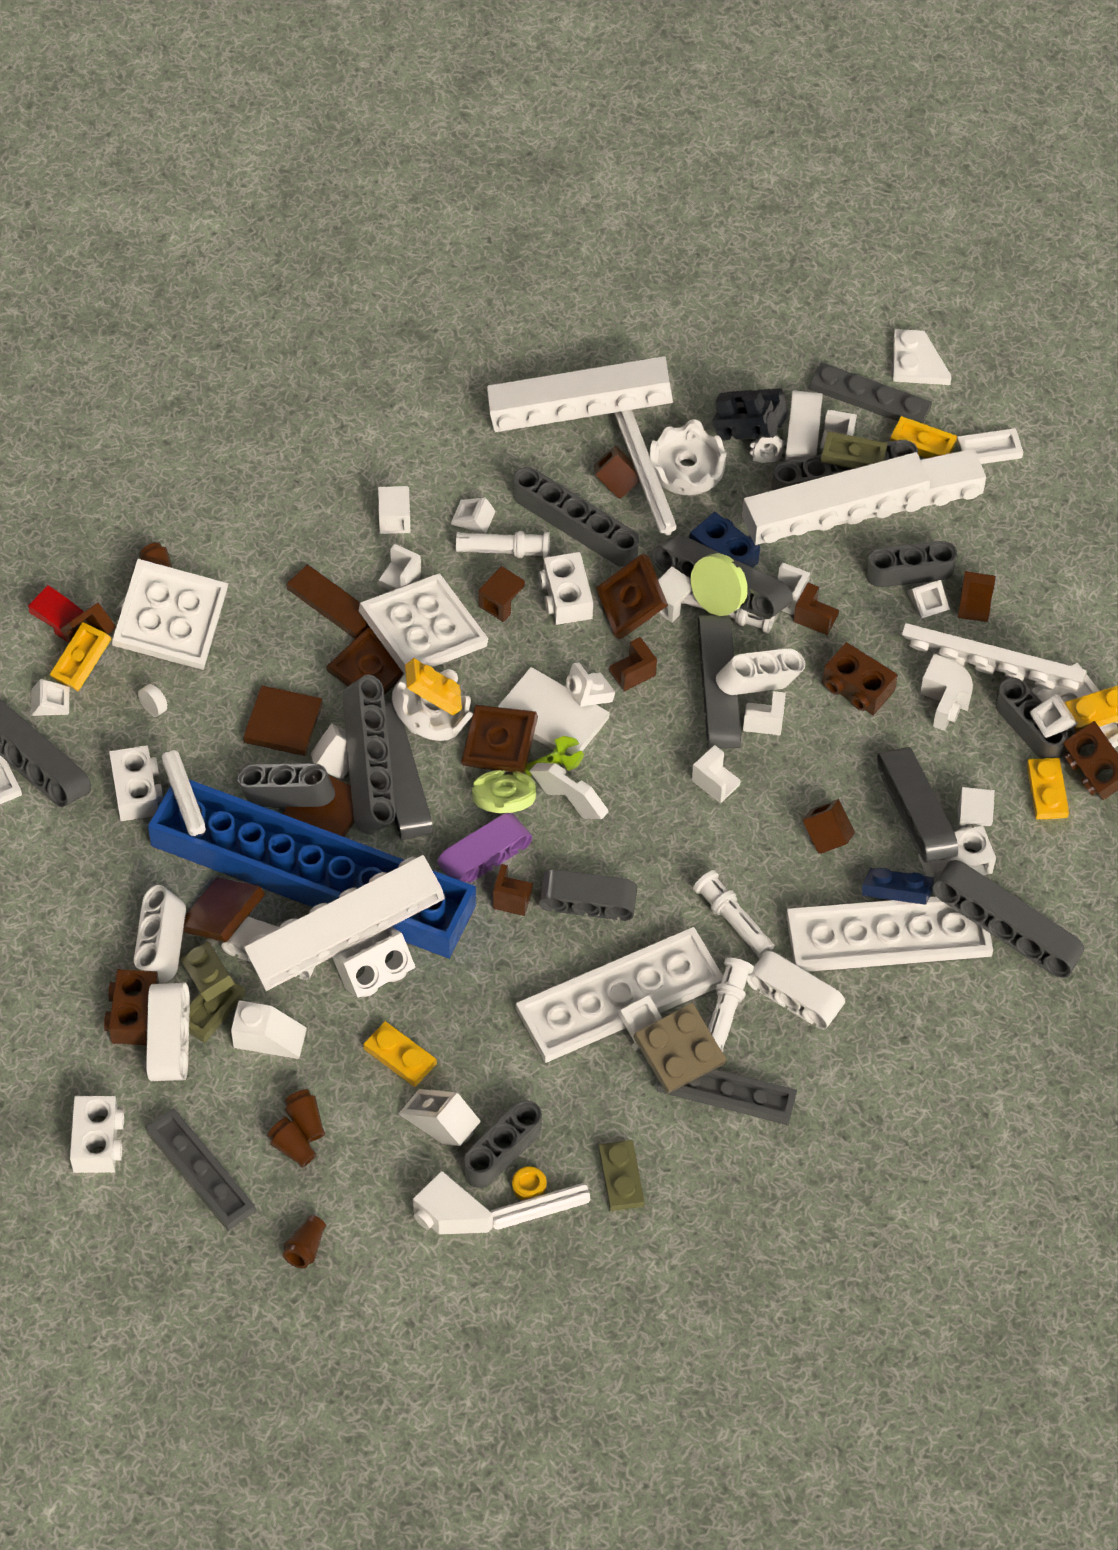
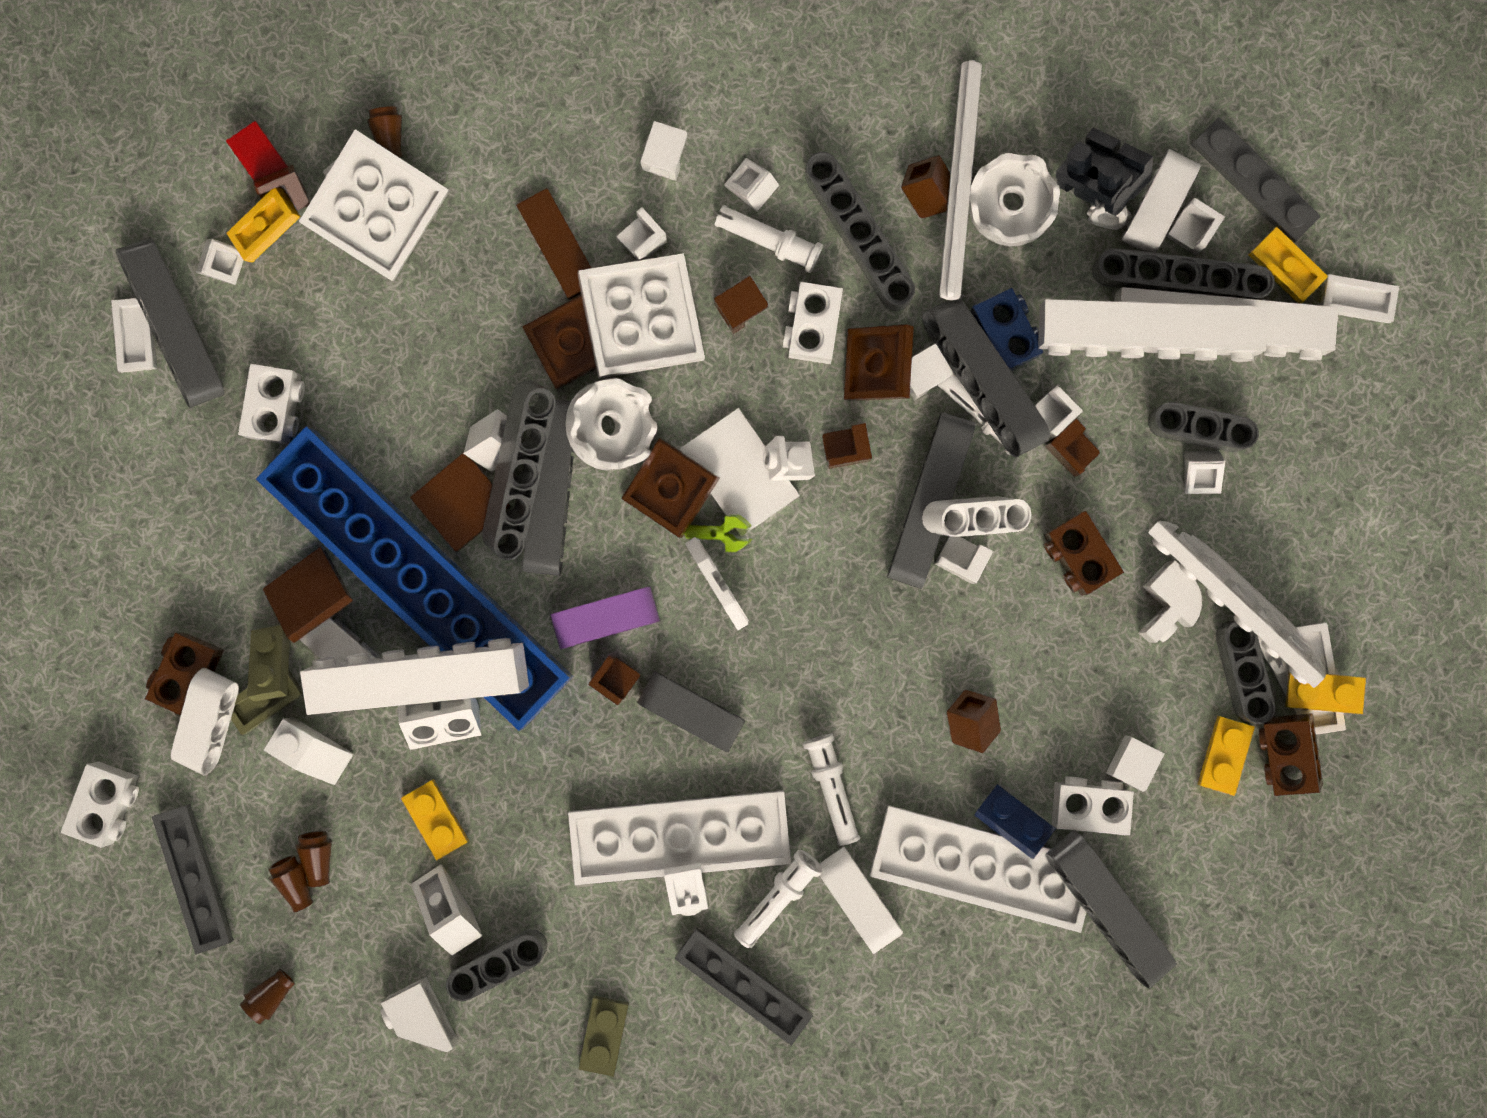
camera: 30 degrees right, 30 degrees up
white beam [134,885,186,984] -> none
white tile [138,684,167,717] -> none
white axle [162,750,206,836] -> none
dark grey beam [237,764,335,807] -> none
reddish brown tile [243,685,323,756] -> none
yellow plate [405,658,462,715] -> none
yellowish green tile [472,770,536,813] -> none
white brick [487,356,673,432] -> none
white axle [490,1183,590,1230] -> none
yellow tile [512,1166,547,1201] -> none
dark tan plate [633,1003,727,1094] -> none
yellowish green tile [691,553,748,616] -> none
white panel [692,745,741,803] -> none
olive plate [821,431,888,469] -> none
dark grey beam [877,747,958,863] -> none
white wing [893,329,951,385] -> none
reddish brown panel [957,571,996,622] -> none
white slope [1030,694,1078,738] -> none

